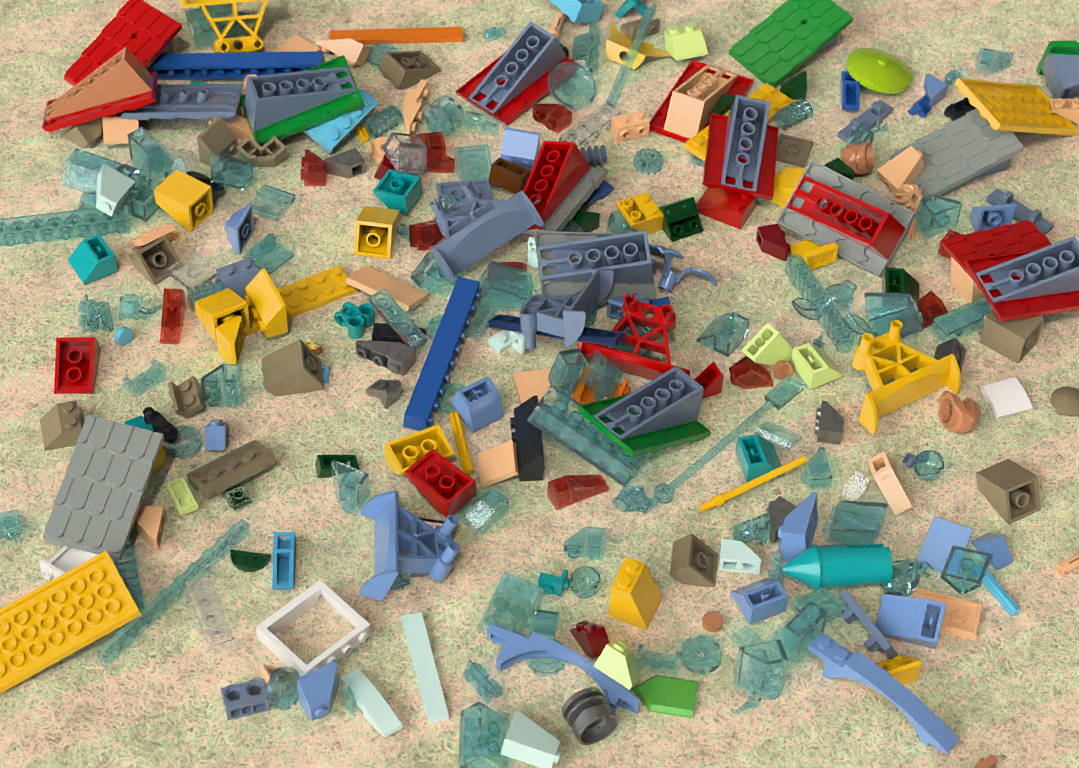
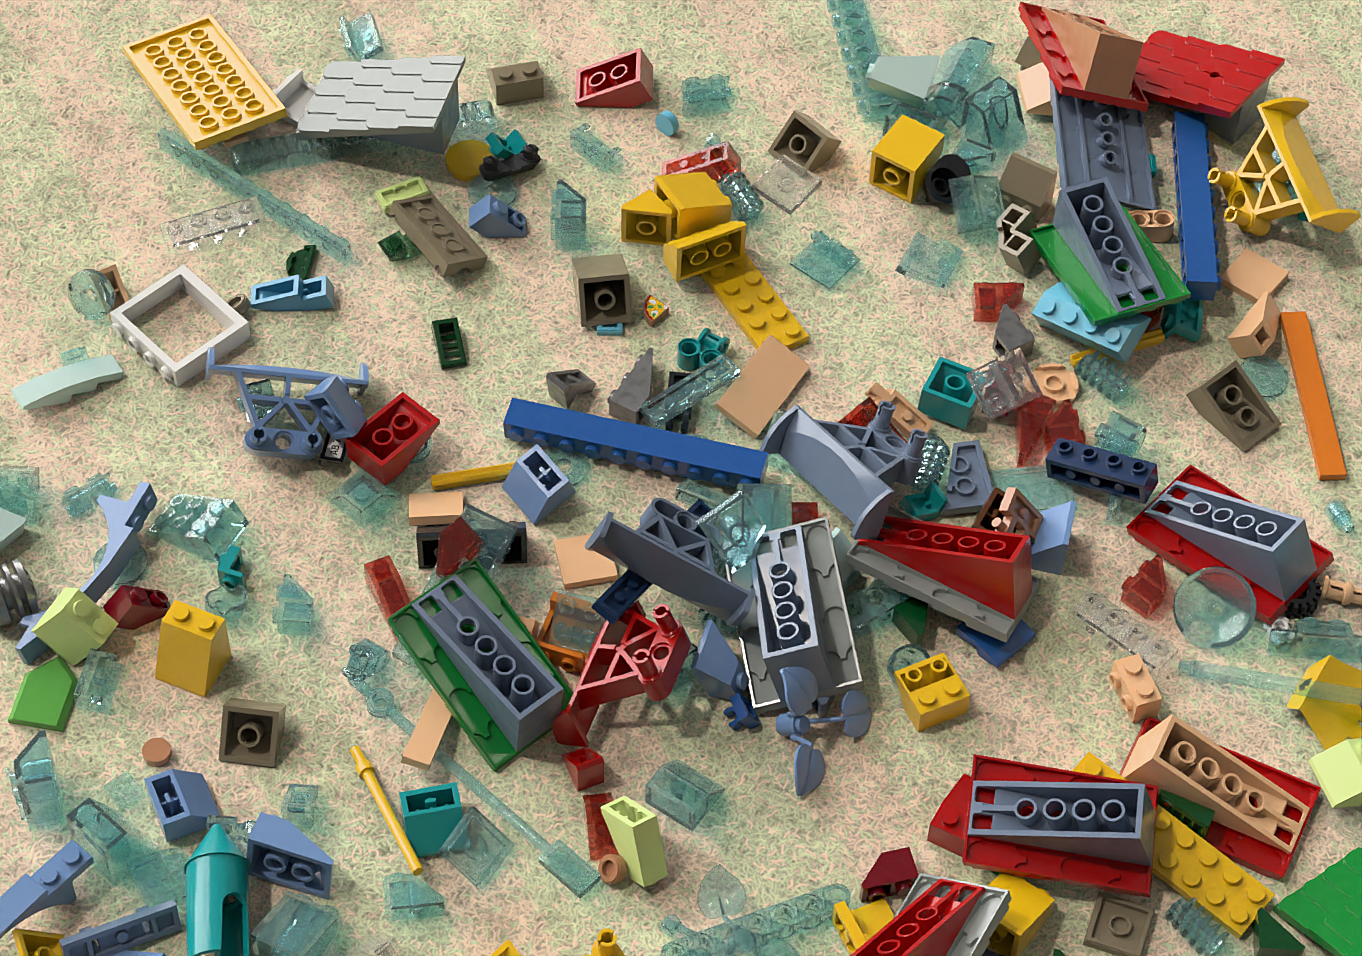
camera: 90 degrees right, 5 degrees up
teal slope [68,234,118,285] -> none
clear light blue bracket [119,294,141,320] -> none
light nougat tile [130,223,175,247] -> none
light nougat slope [134,505,165,551] -> none
dark tan bracket [168,376,205,419] -> none
sand blue slope [216,257,259,299] -> none
sand blue brick [221,678,270,720] -> none
medium blue slope [224,205,254,255] -> none
medium blue slope [297,660,339,721] -> none
clear light blue slope [331,460,370,515] -> none
yellow slope [354,206,400,259] -> none
yellow slope [384,424,455,475] -> none
light aqua tile [401,612,449,723] -> none
light nougat slope [403,79,430,138] -> none
clear light blue brick [526,609,559,640] -> none
clear light blue slope [547,348,587,405] -> none
sand blue piece [580,145,607,168] -> none
clear light blue gear [633,147,663,176] -> none
dark green slope [658,197,704,242] -> none
clear light blue plate [680,635,722,676] -> none
light aqua slope [718,539,761,574] -> none
flat silver slope [766,496,797,544] -> none
yellowish green slope [791,343,843,389] -> none
flat silver slope [814,401,844,445] -> none
none -> dark tan tile [226,294,251,315]
none -> medium blue slope [303,376,367,439]
none -> light nougat tile [401,688,453,771]
none -> clear red slope [436,516,483,581]
none -> clear light blue slope [696,489,766,573]
none -> light nougat hinge [864,381,934,438]
none -> nougat plate [992,487,1044,539]
none -> dark blue brick [1045,438,1158,504]

